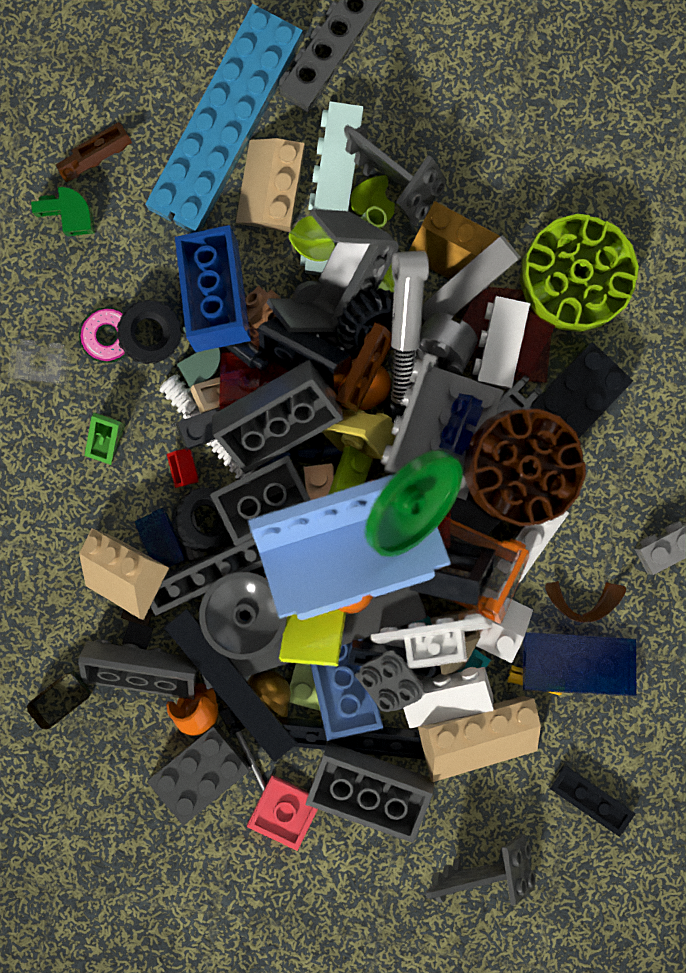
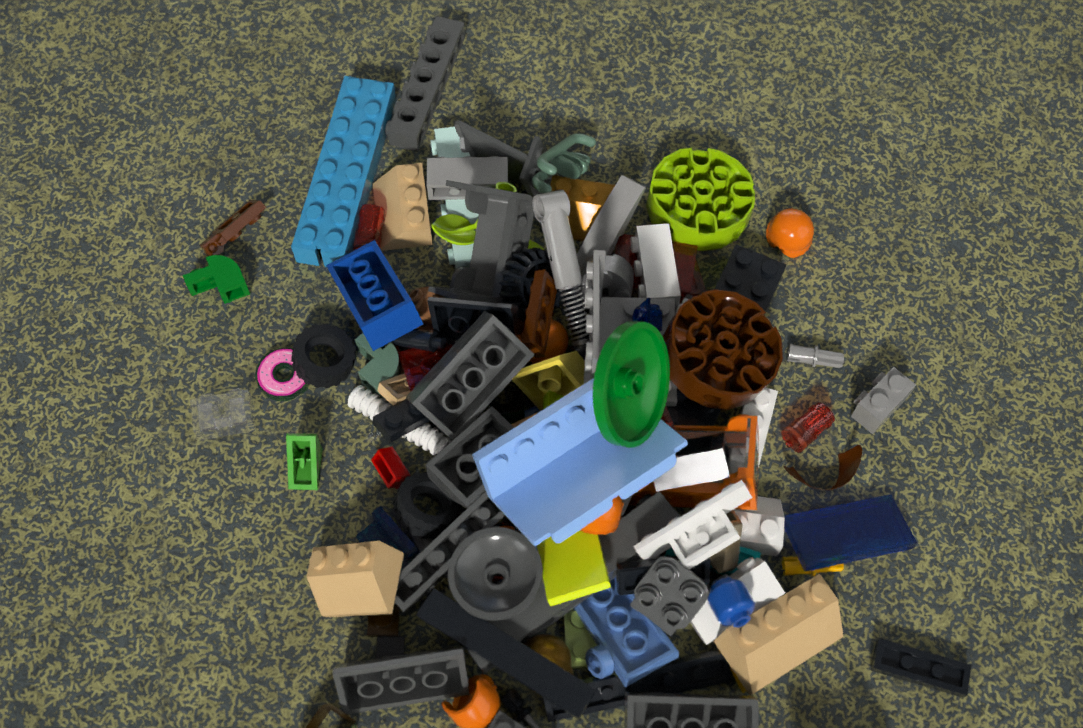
camera: 20 degrees left, 25 degrees down
none -> clear red piece [353,204,386,251]
none -> light grey brick [427,156,508,200]
none -> sand green piece [532,133,596,193]
none -> medium blue tile [585,645,614,679]
none -> blue head [707,577,755,628]
none -> orange helmet [766,208,814,258]
none -> clear red piece [781,402,835,453]
none -> light grey axle [787,344,844,368]

